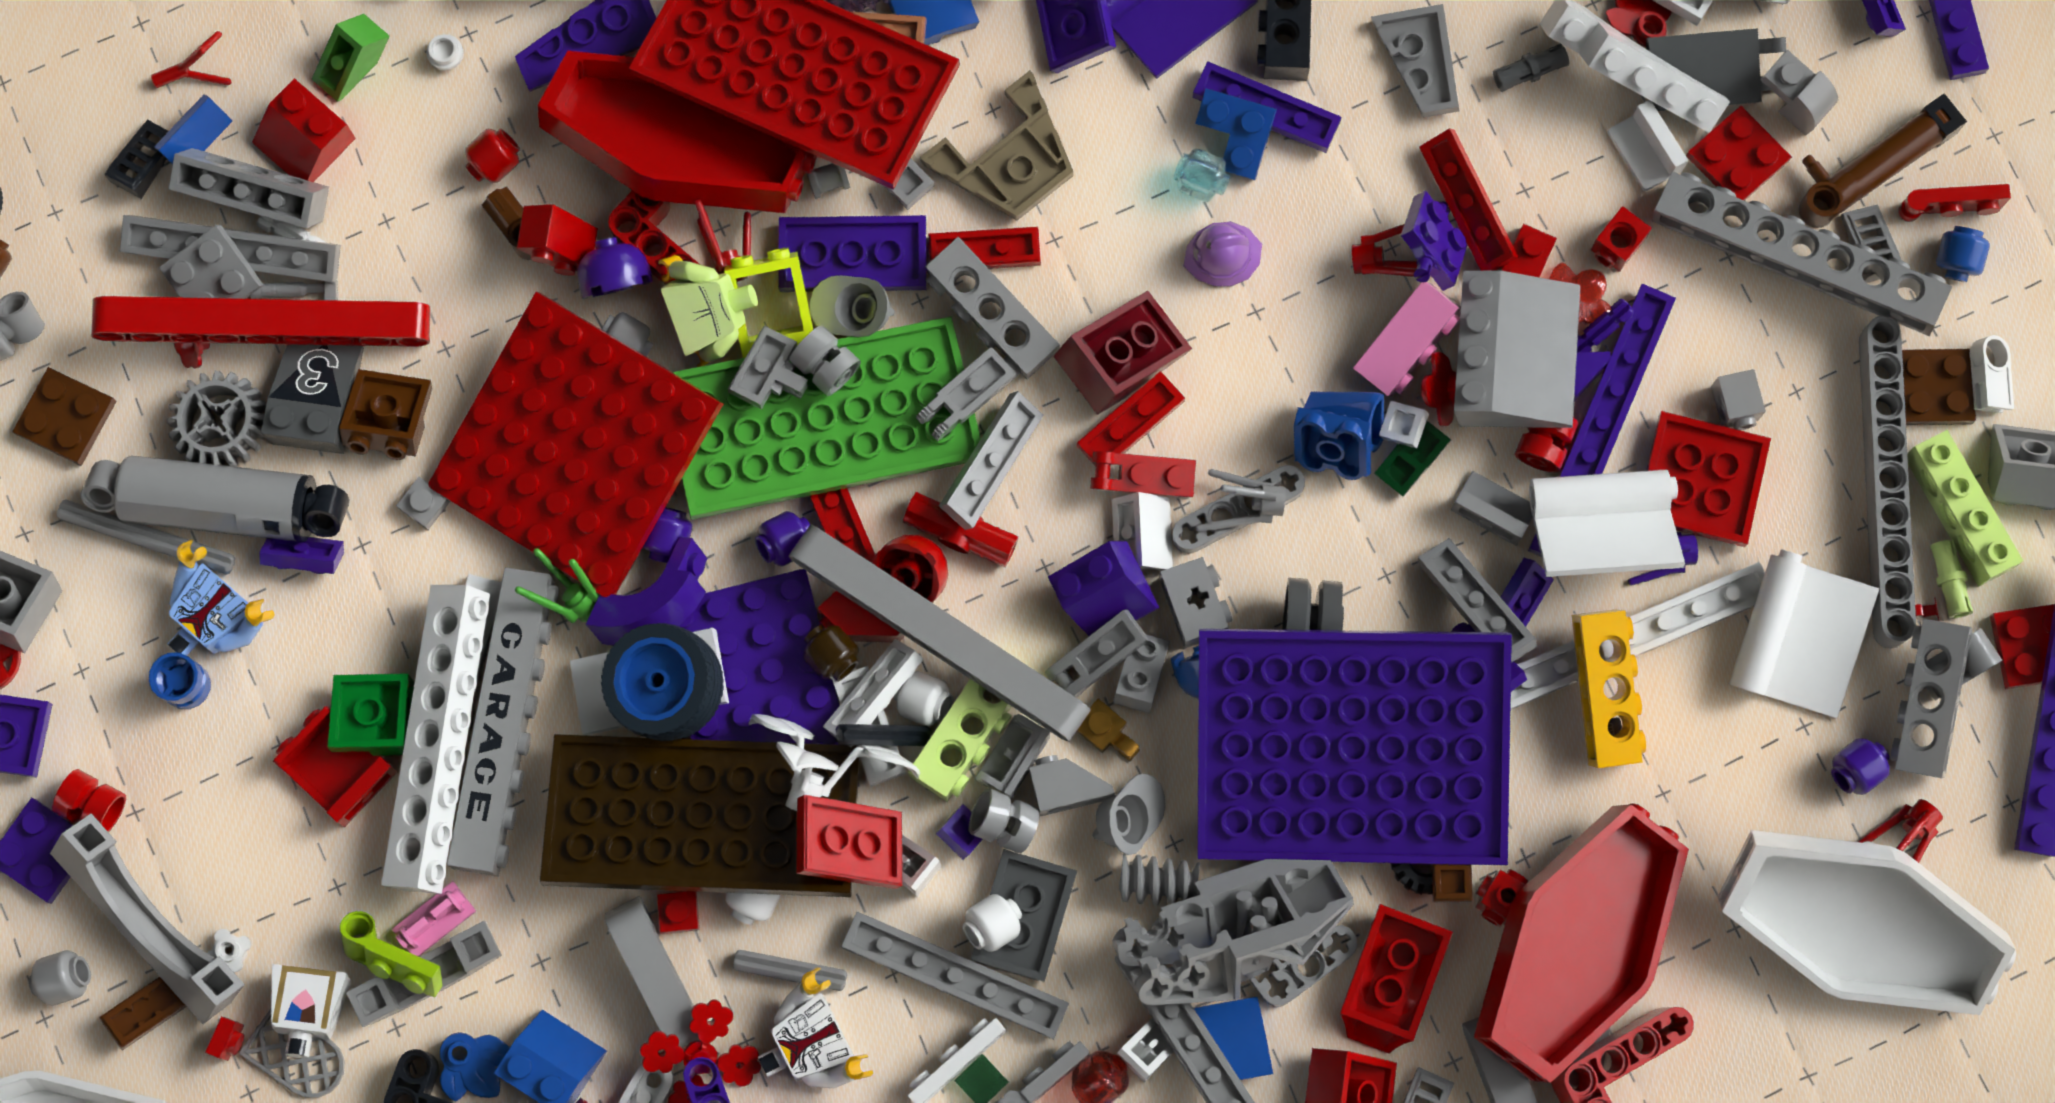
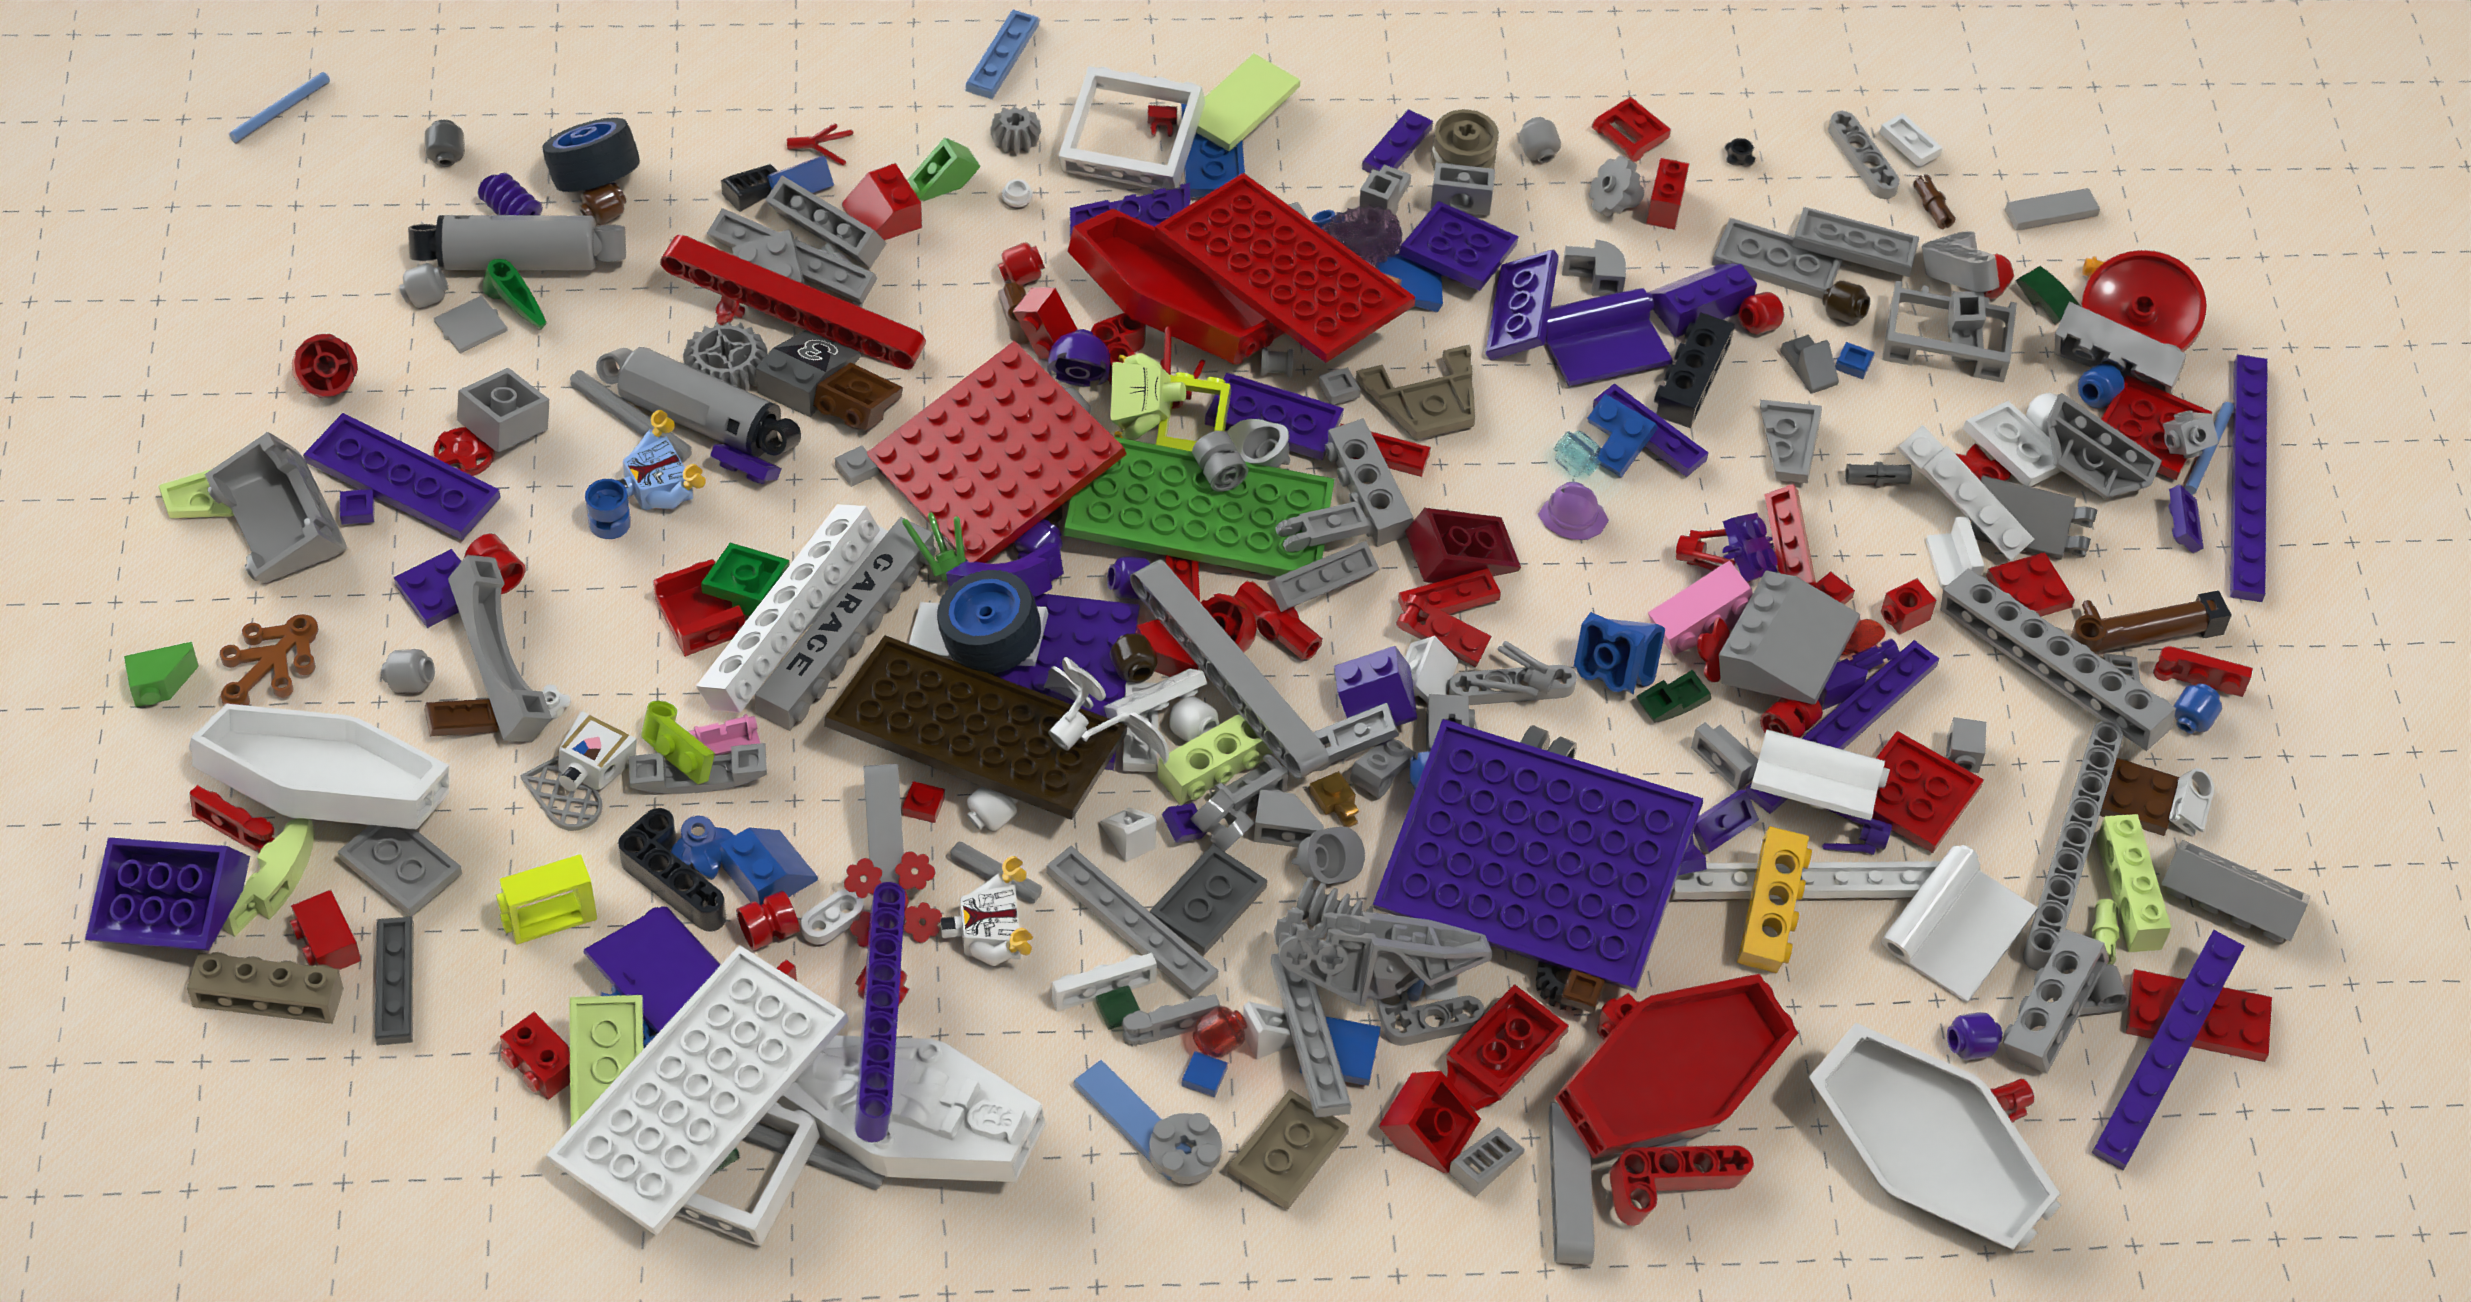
camera: 15 degrees right, 25 degrees down
reddish brown plate [12,367,117,466] -> none
red plate [205,1016,245,1061] -> none
light grey hinge [728,326,808,409] -> none
tile [797,795,902,889] -> none
black axle [835,724,932,746] -> none
white head [962,894,1022,952] -> none
white plate [1379,401,1429,448] -> none
light grey plate [1418,538,1537,662] -> none
light grey brick [1760,50,1838,136] -> none

